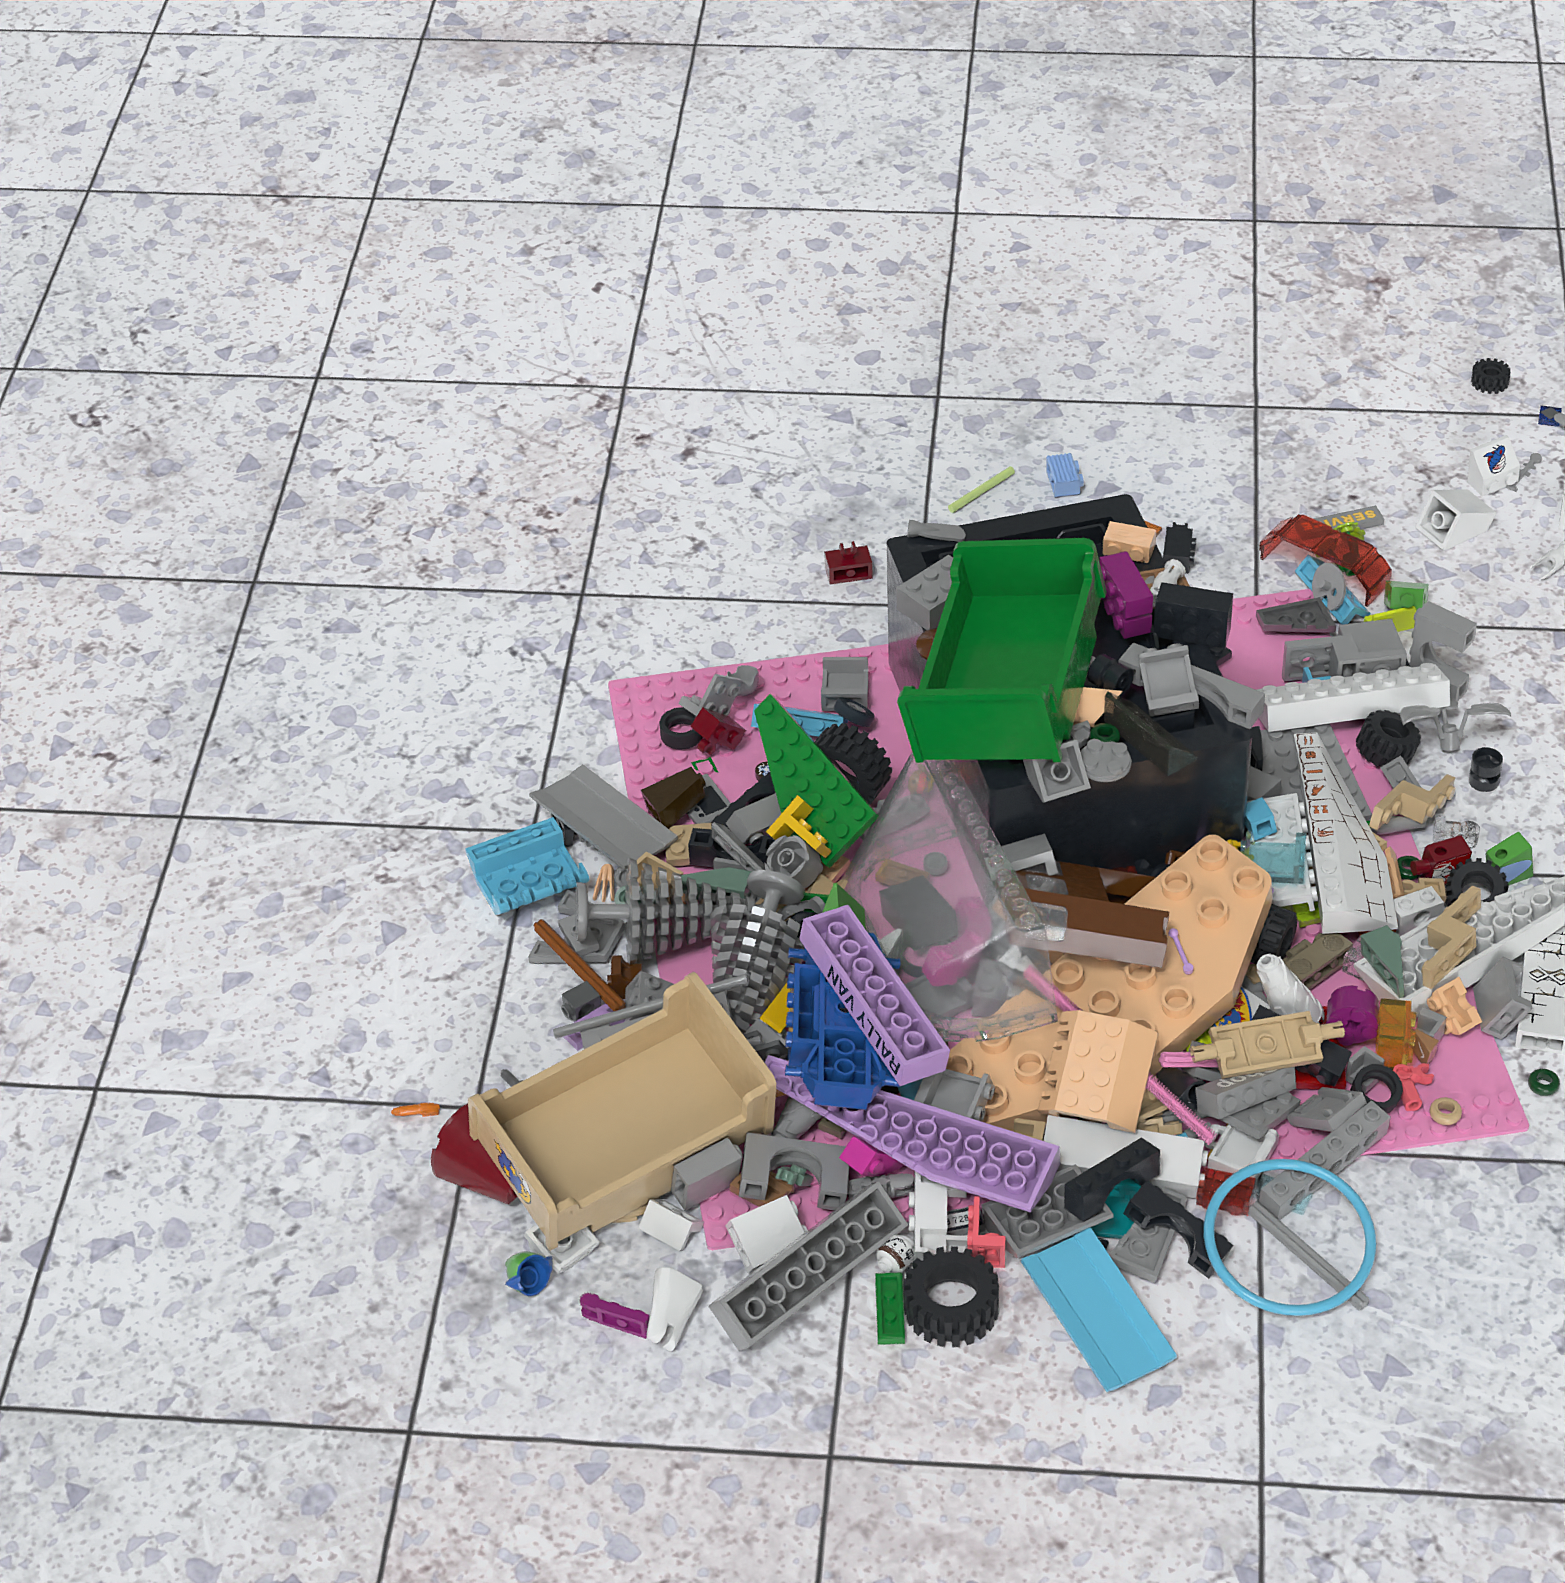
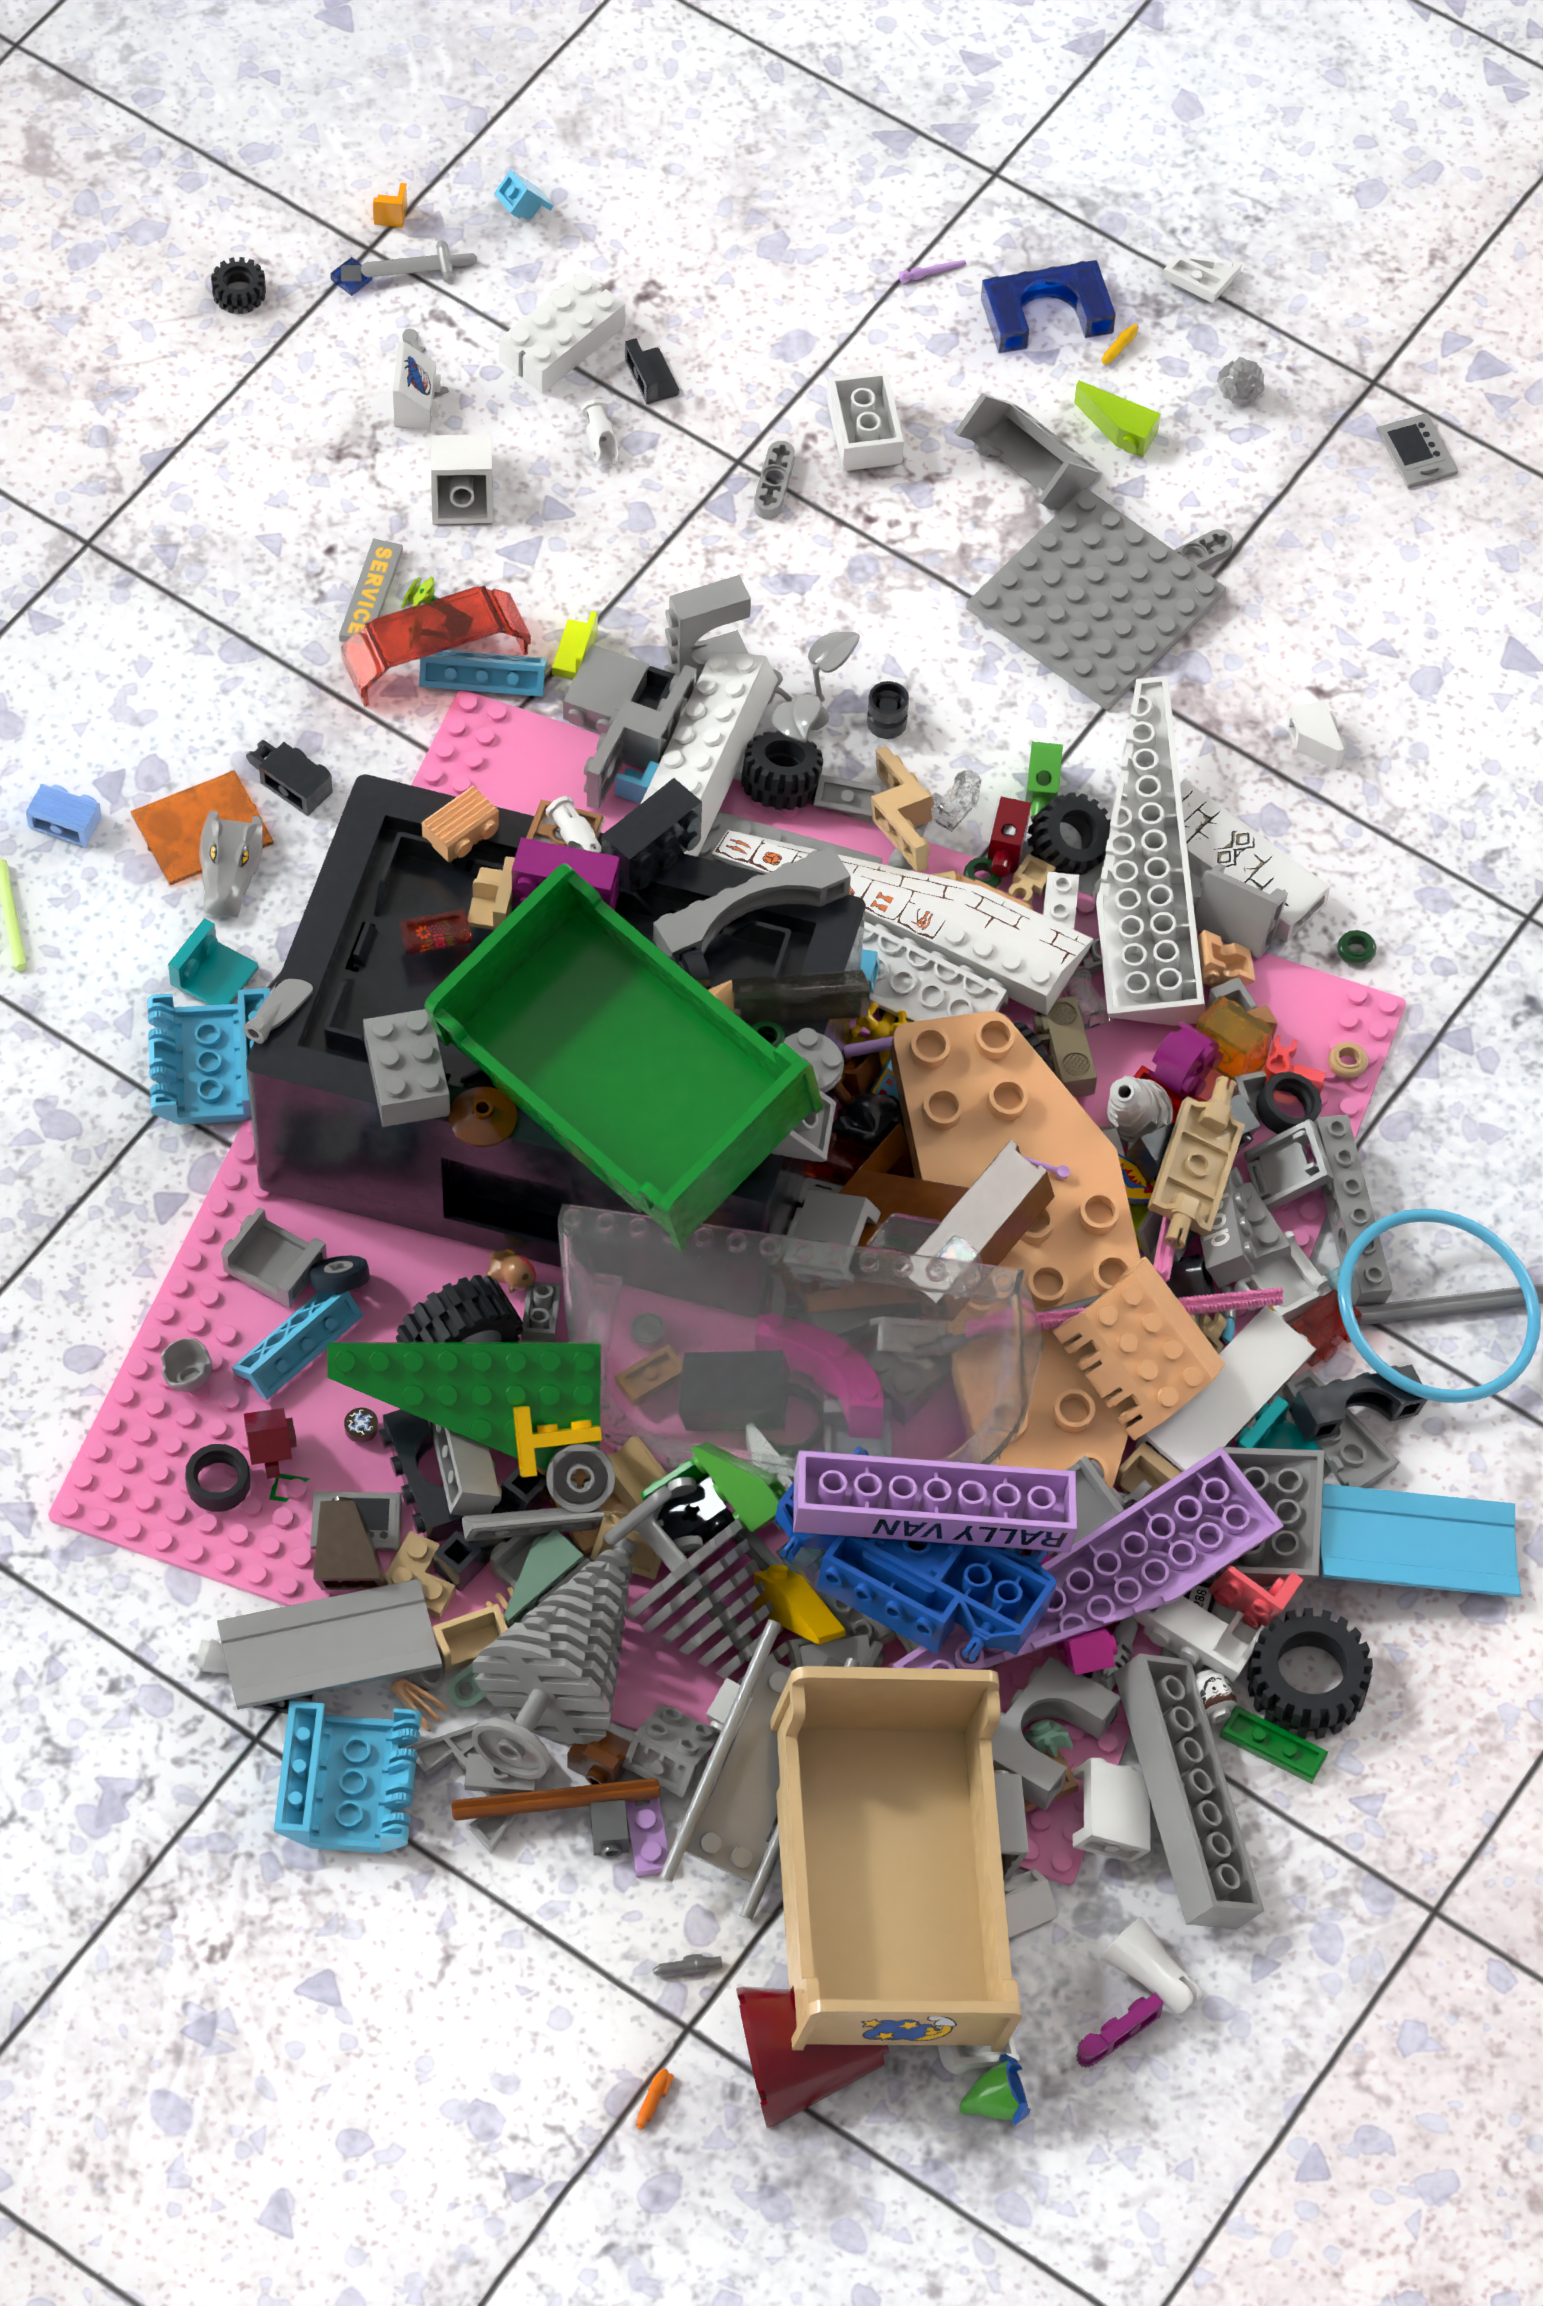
camera: 65 degrees left, 15 degrees up
light grey bracket [678,674,743,716] -> none
dark red brick [824,541,873,585] -> none
black arch [1064,1137,1160,1221] -> none
light grey panel [1139,644,1199,717] -> none
clear light blue panel [1240,831,1306,884] -> none
flat silver wing [1256,597,1336,632] -> none
light grey piece [1312,563,1346,611] -> none
sand green slope [1360,925,1404,998] -> none
bright green torso [1384,581,1429,611] -> none
tan bracket [1421,885,1481,989] -> none

